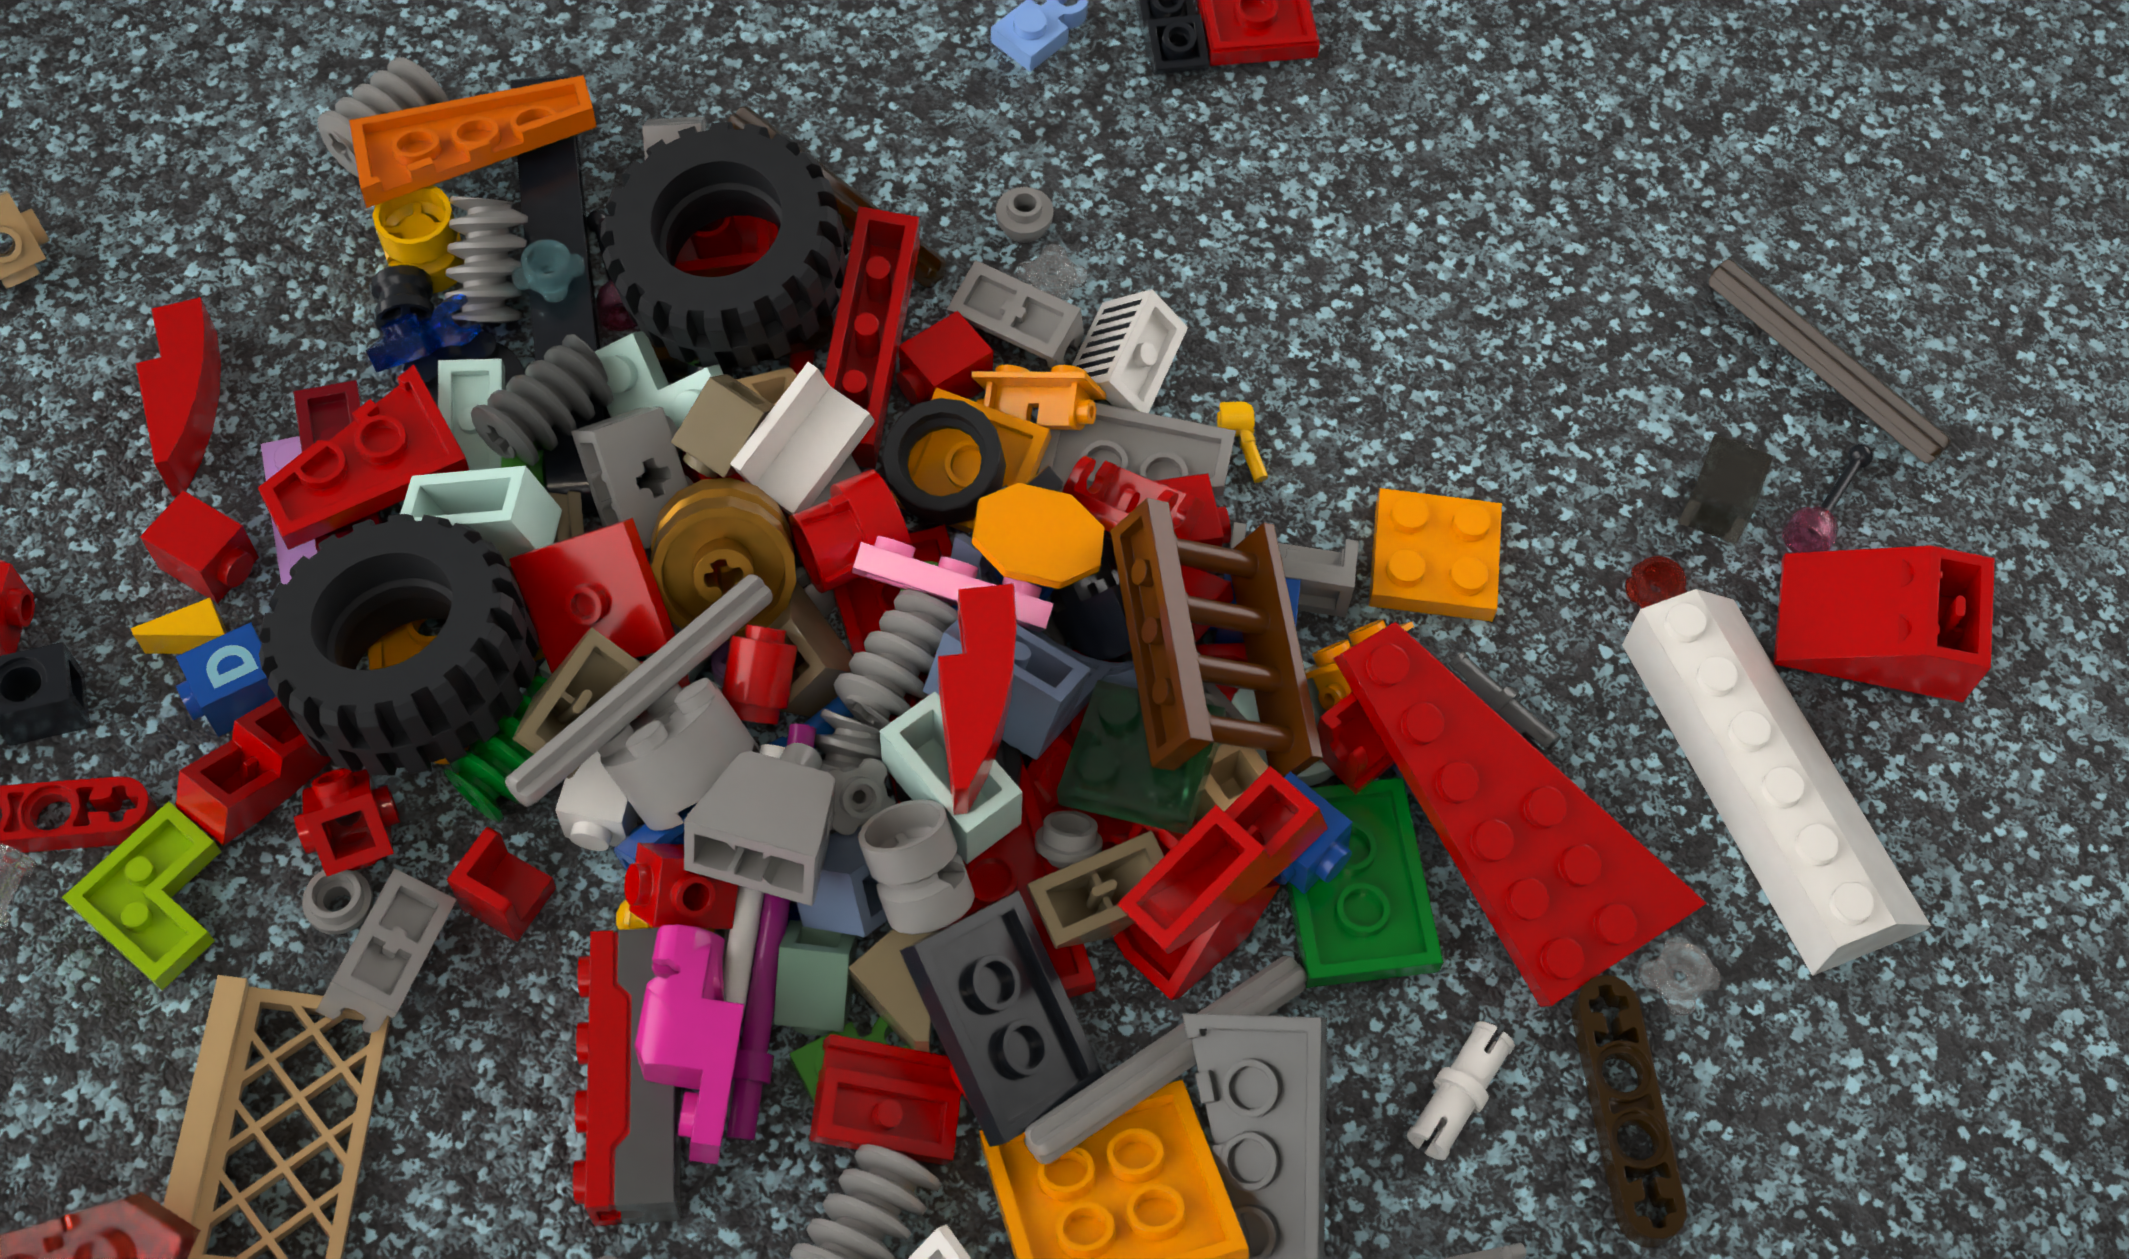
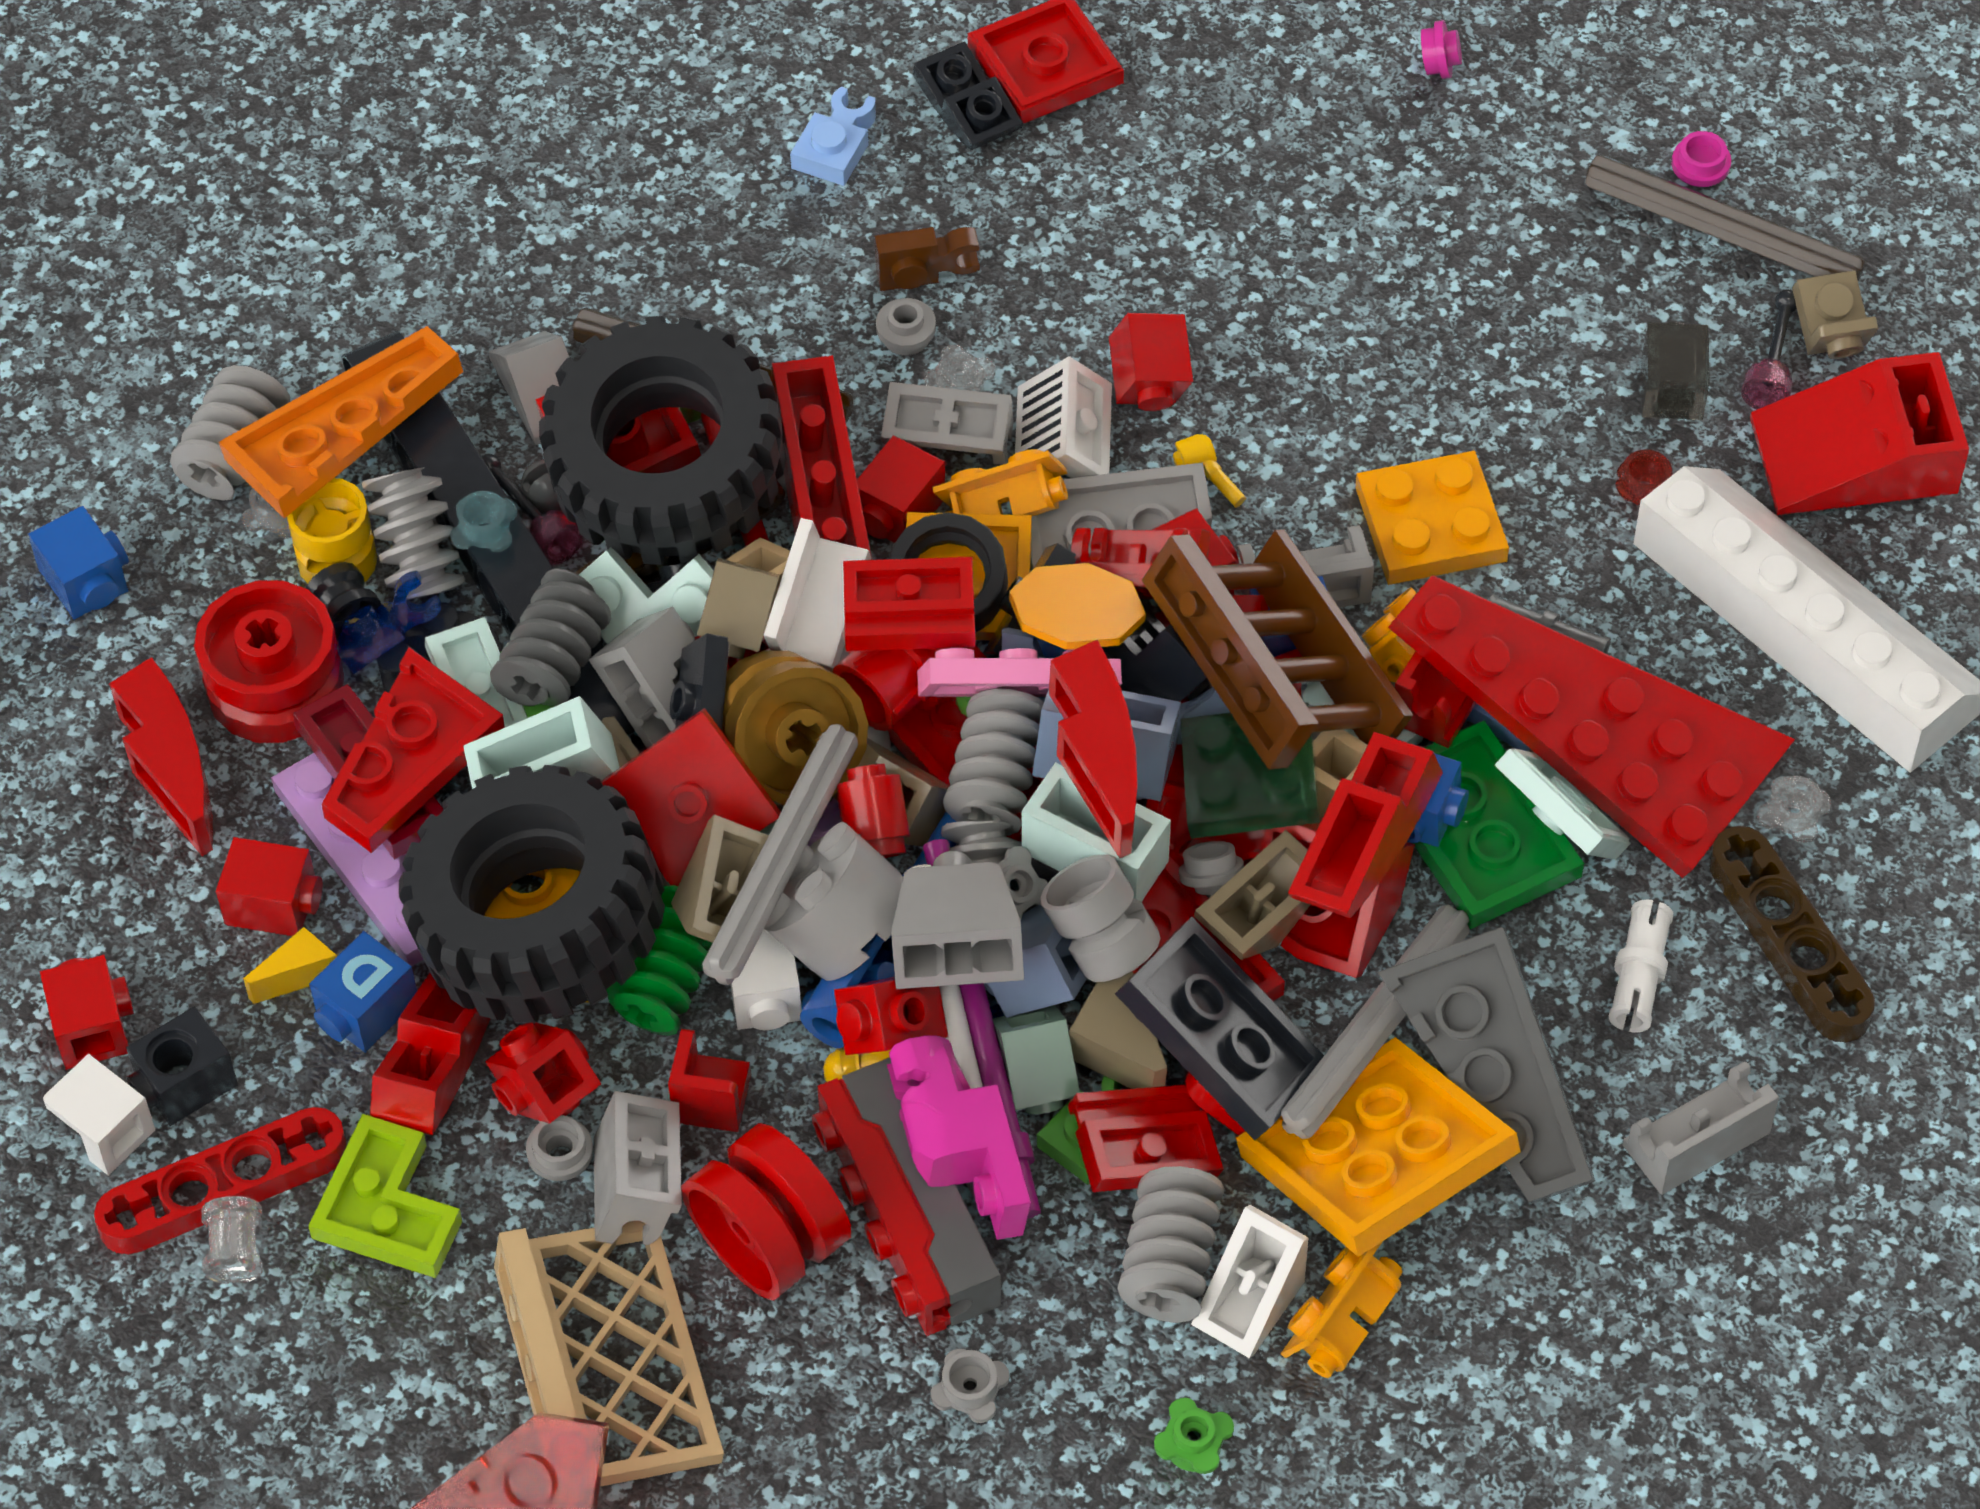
camera: 15 degrees left, 5 degrees down
none -> blue brick [28,505,129,620]
none -> red wheel [194,580,344,743]
none -> black plate [670,633,729,731]
none -> red wheel [681,1123,851,1301]
none -> red plate [843,557,975,651]
none -> reddish brown plate [875,227,980,291]
none -> red brick [1109,313,1193,411]
none -> dark pink plate [1421,20,1462,79]
none -> light aqua plate [1495,749,1631,860]
none -> dark pink plate [1671,131,1731,187]
none -> dark tan bracket [1792,270,1879,359]

